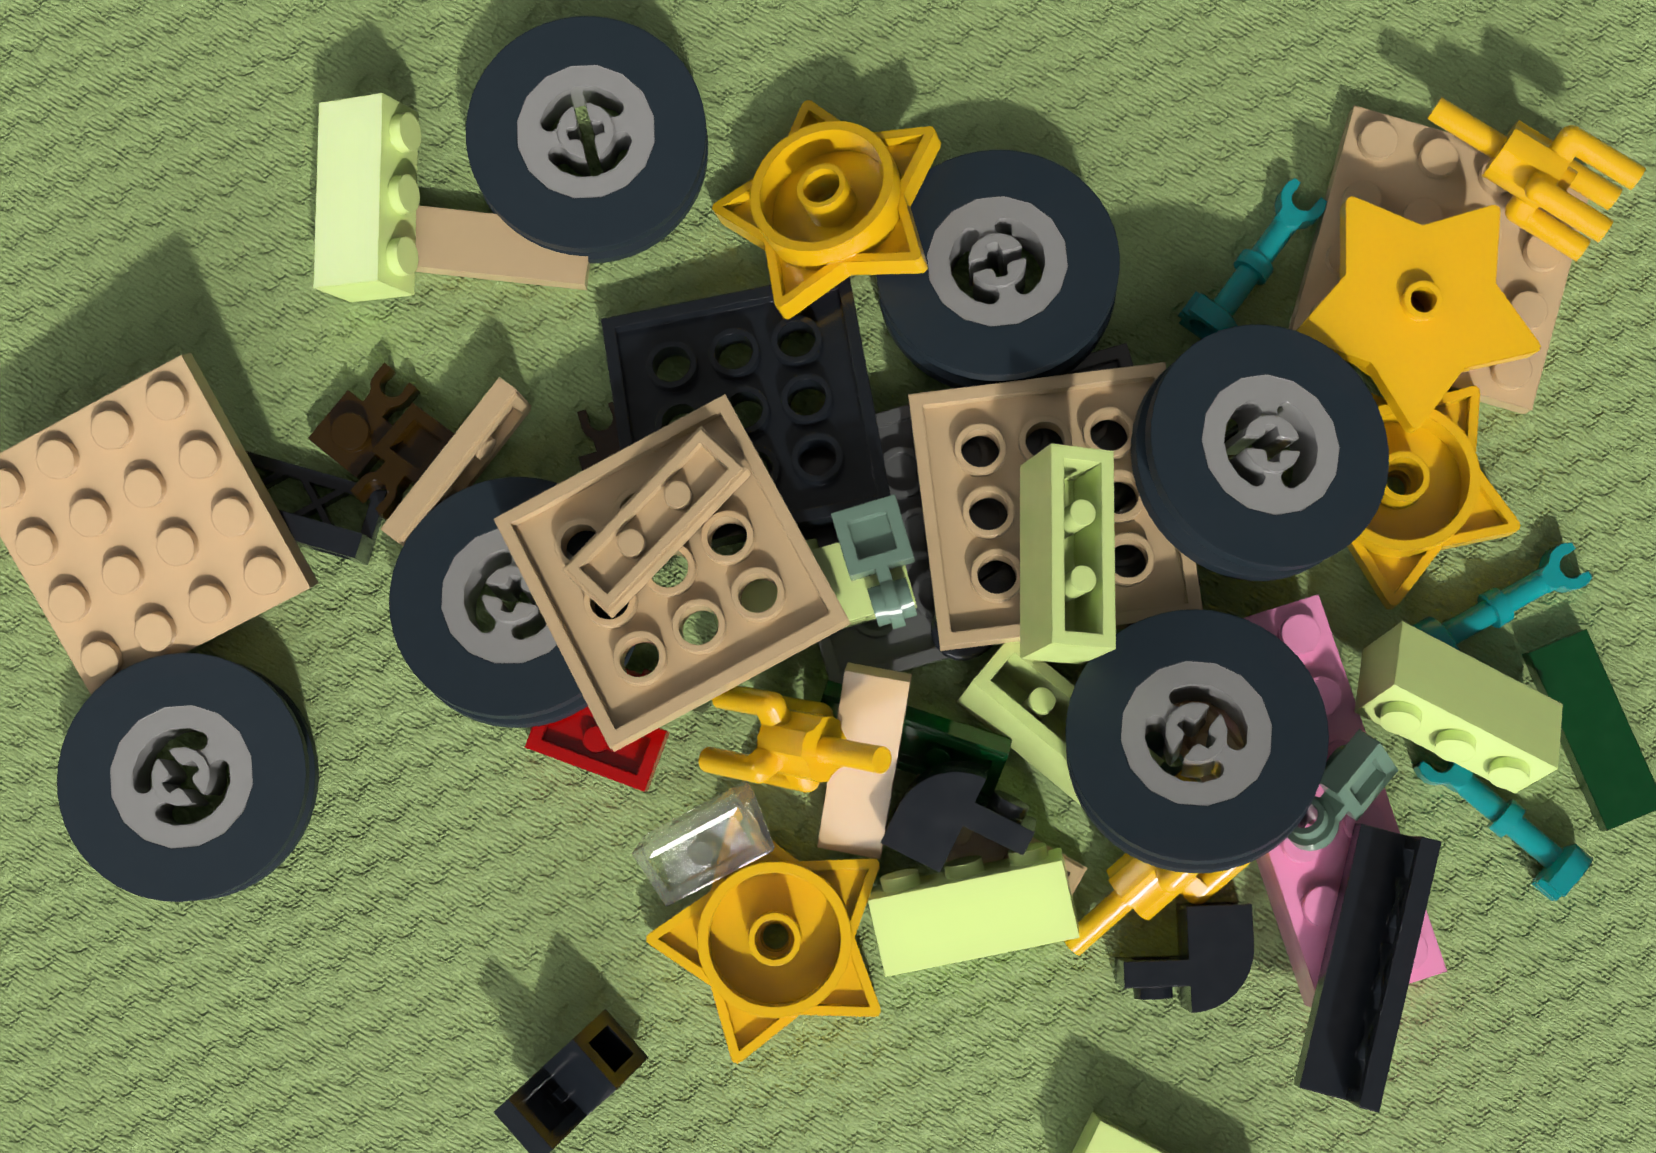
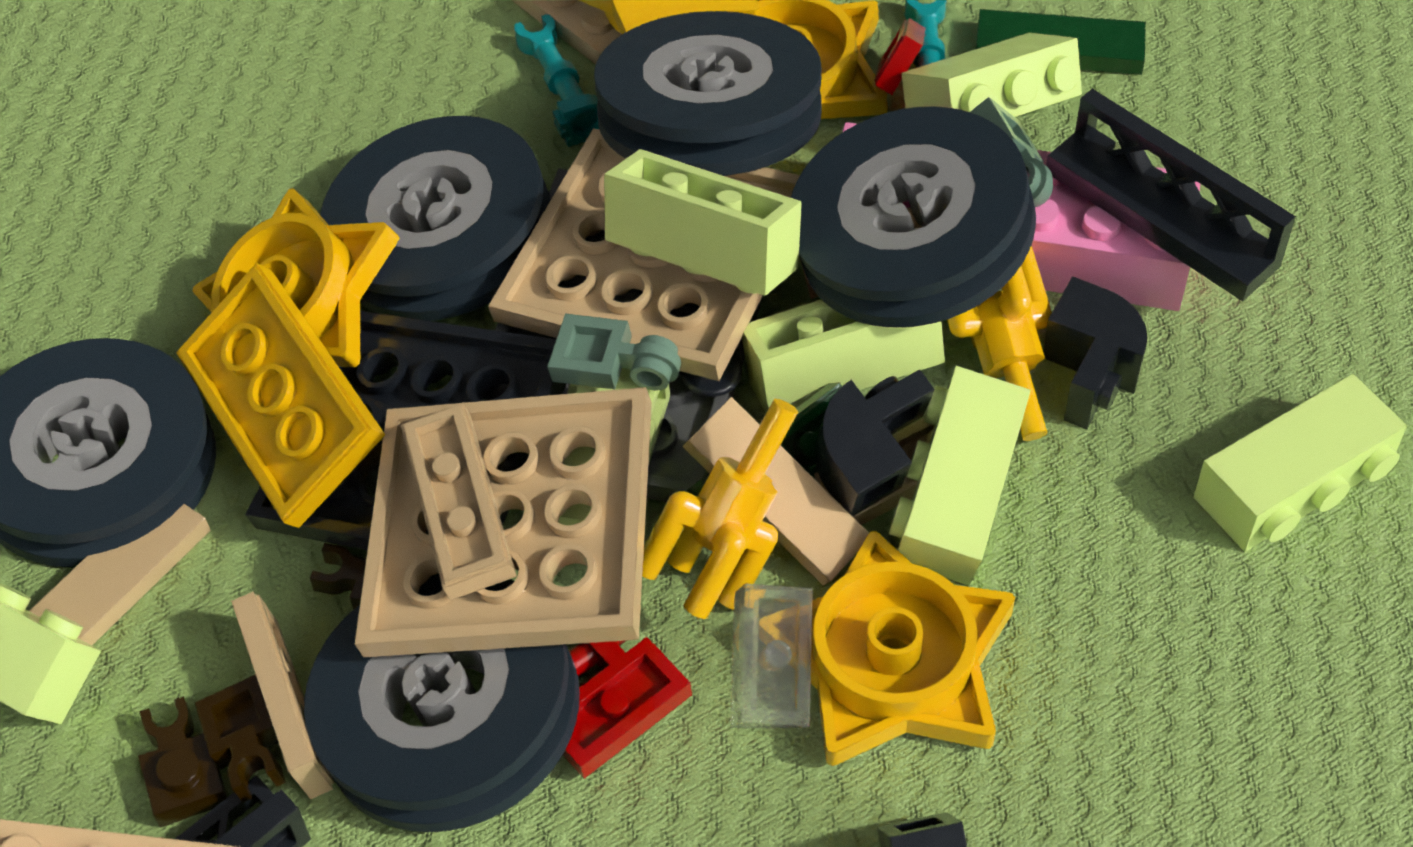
camera: 55 degrees left, 30 degrees down
teal piece [1413,761,1593,901] -> none
none -> yellow tile [176,262,385,528]
none -> red tile [874,18,926,95]

